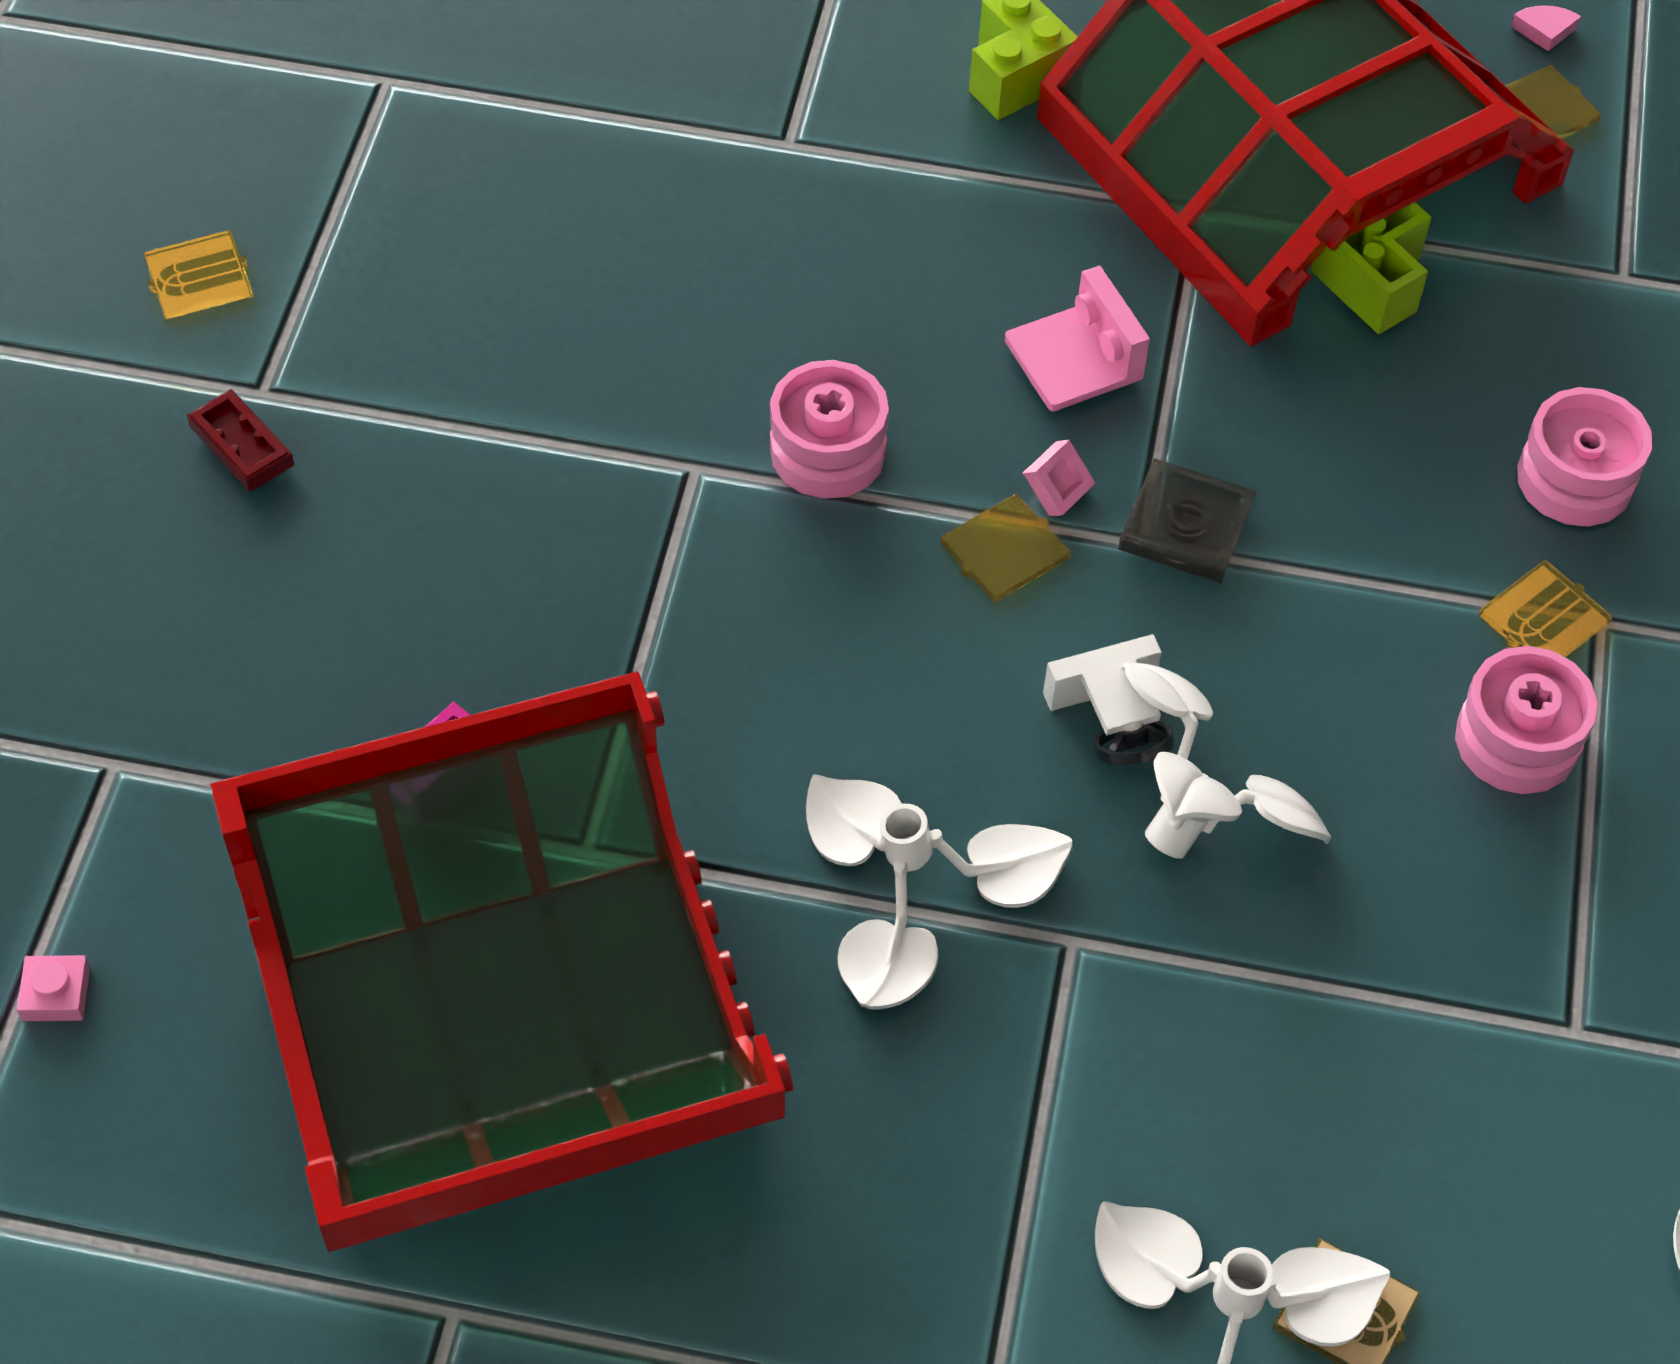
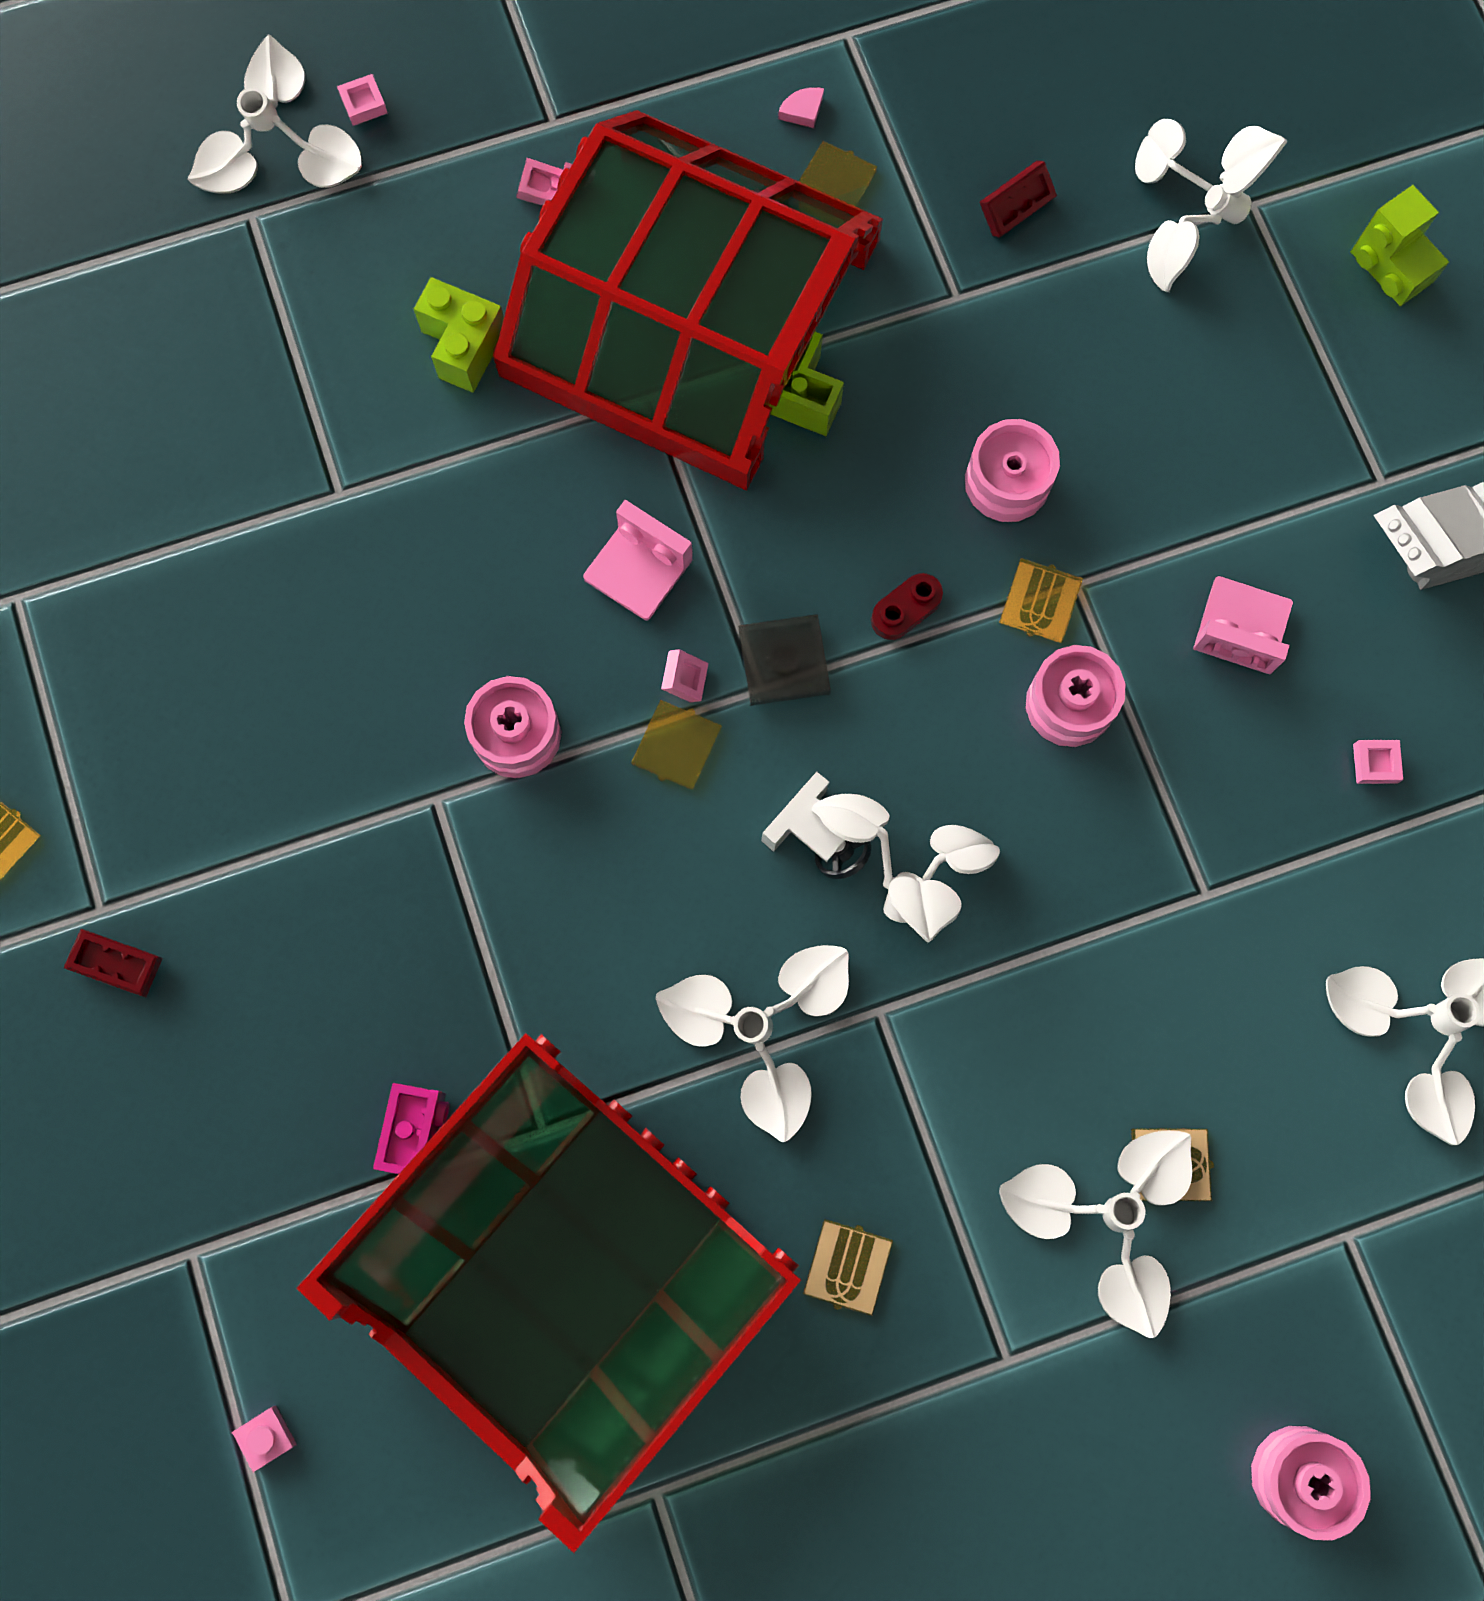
camera: 30 degrees left, 20 degrees up
none -> piece [803,1219,893,1316]
none -> dark red plate [871,573,943,640]

